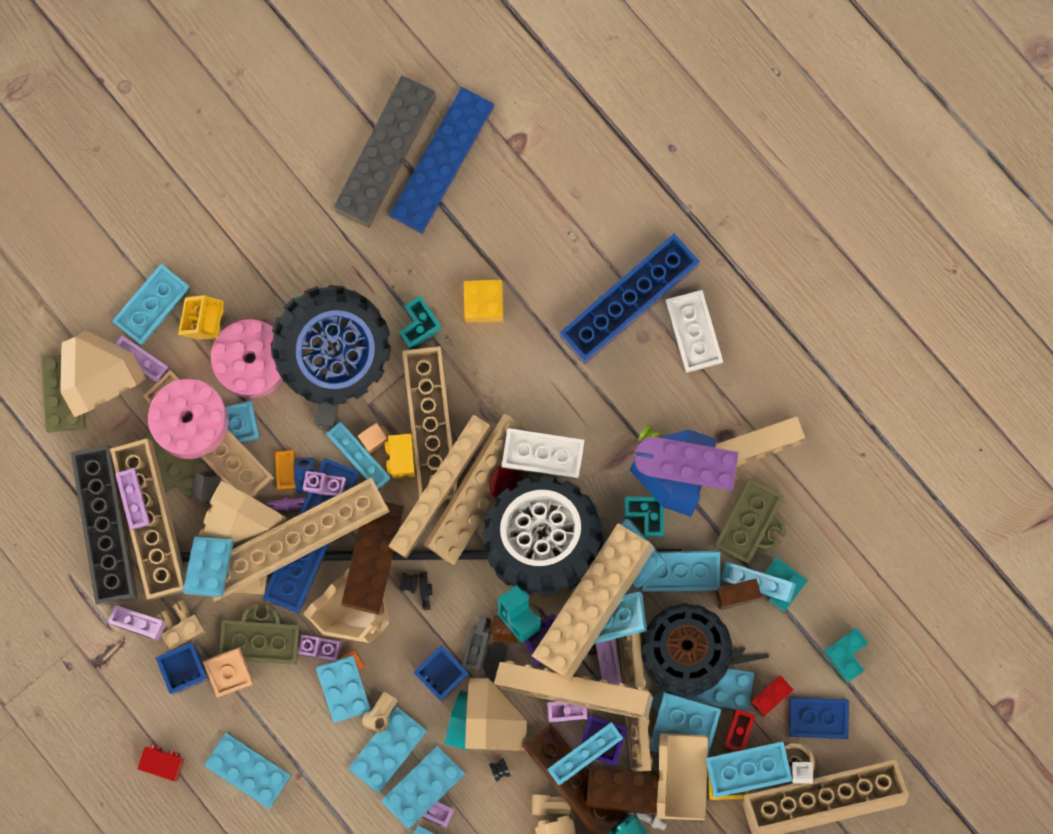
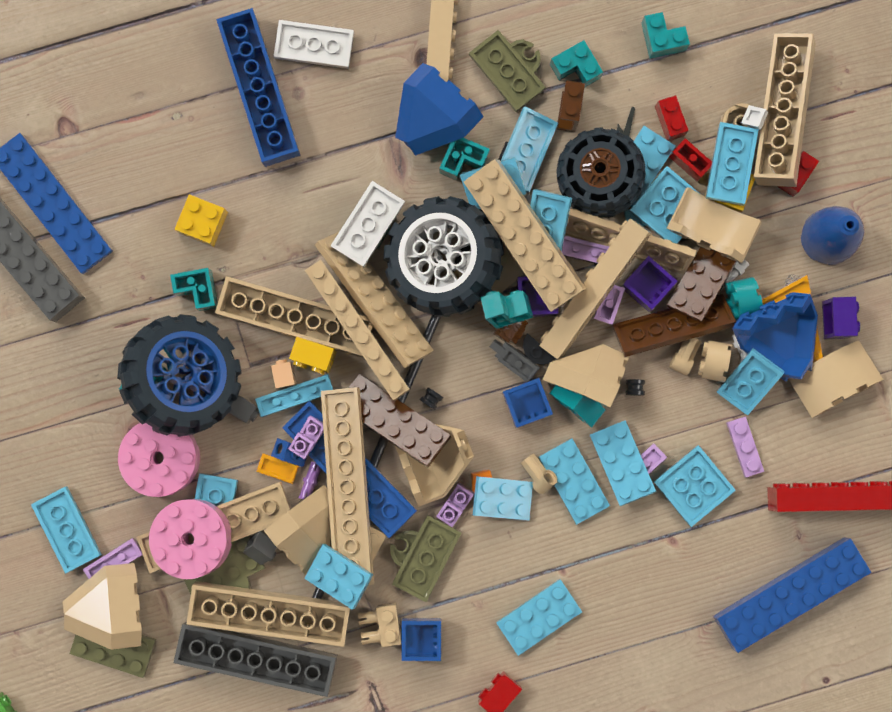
camera: 70 degrees left, 5 degrees up
lavender plate [107,605,166,641] -> none
lavender plate [115,468,150,530] -> none
yellow piece [178,295,224,340] -> none
light nougat tile [203,647,254,697] -> none
black plate [419,571,433,610] -> none
dark red tile [489,464,523,498] -> none
medium azure plate [547,722,623,785] -> none
medium lavender plate [633,437,739,491] -> none
lime wheel [637,424,661,442] -> none
medium azure plate [720,561,796,603] -> none
blue tile [789,697,849,739] -> none

